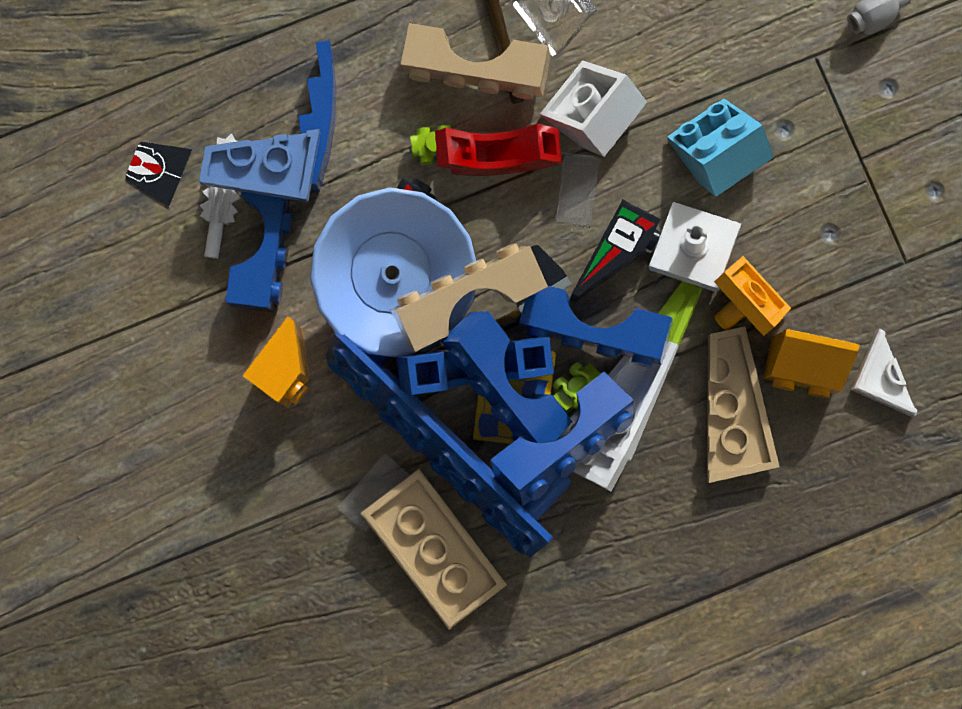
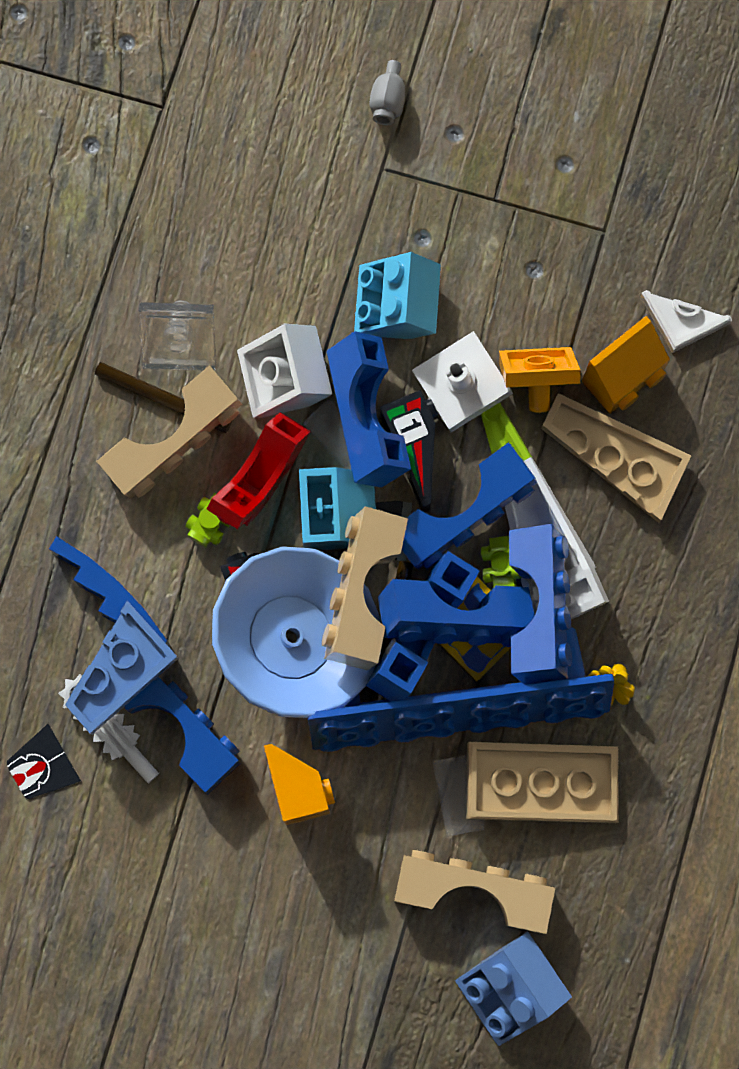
camera: 50 degrees left, 5 degrees down
none -> medium azure slope [299,467,376,550]
none -> blue arch [326,331,411,488]
none -> tan arch [394,850,555,934]
none -> medium blue slope [455,931,572,1046]
none -> yellow plant [587,664,635,706]

